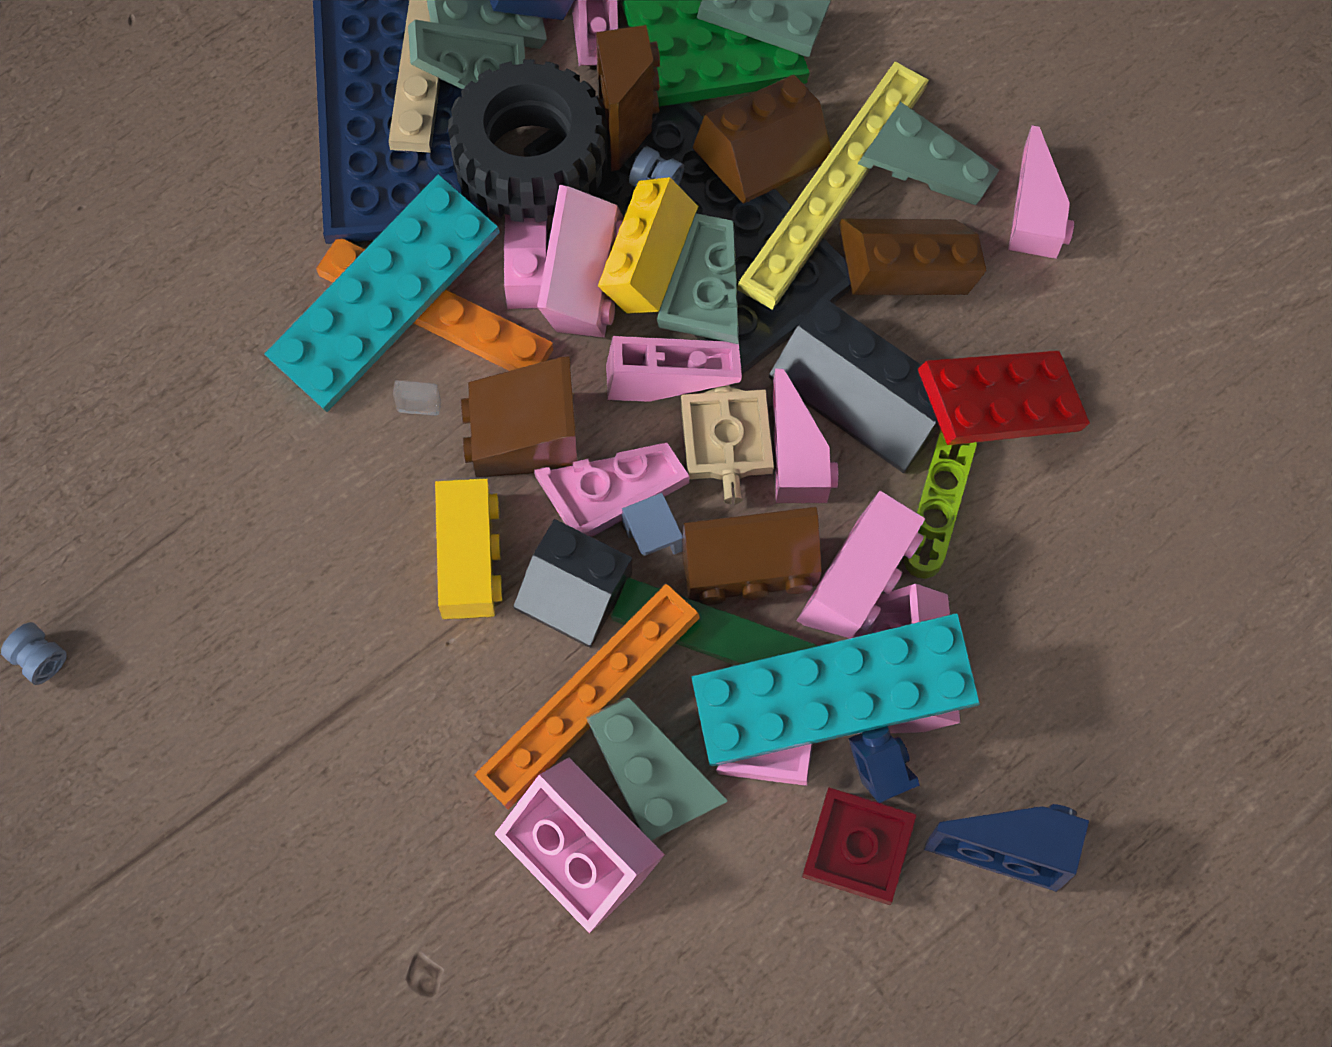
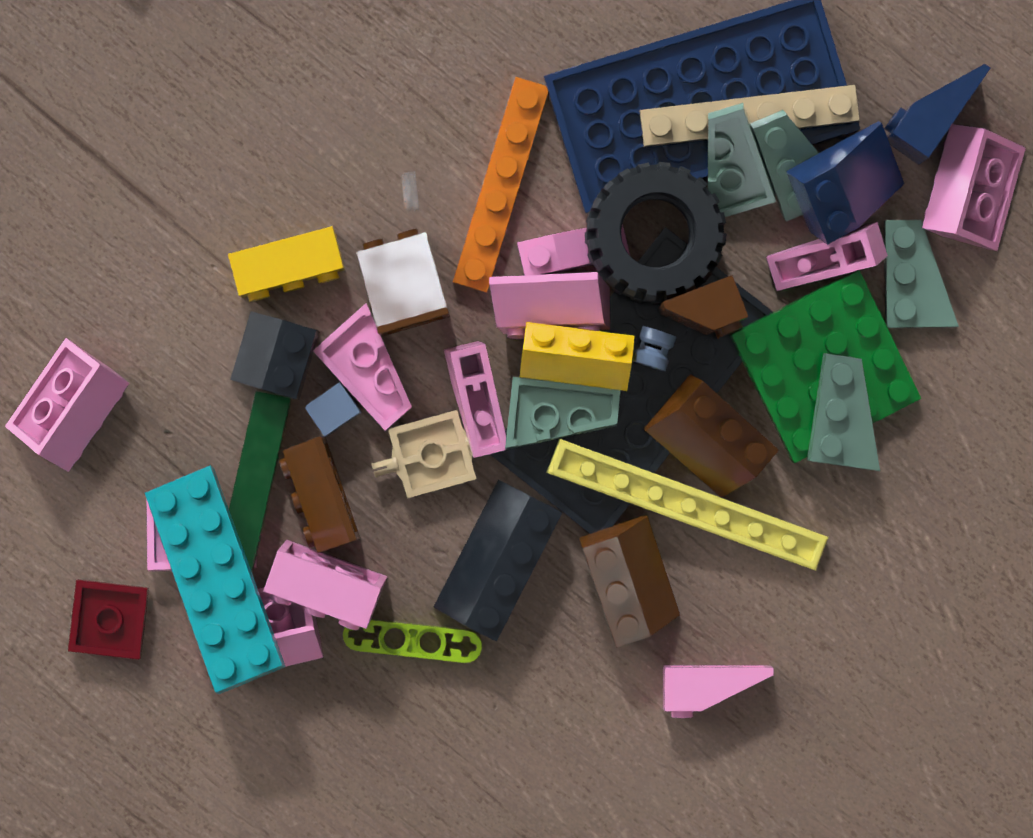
camera: 90 degrees right, 20 degrees up
teal plate [264,174,500,412] -> none
orange plate [474,584,700,810] -> none
sand green wing [586,697,728,840] -> none
bright pink slope [772,369,838,503] -> none
dark blue brick [848,726,920,803] -> none
sand green wing [858,101,999,205] -> none
red plate [918,350,1090,445] -> none
dark blue slope [924,804,1089,892] -> none

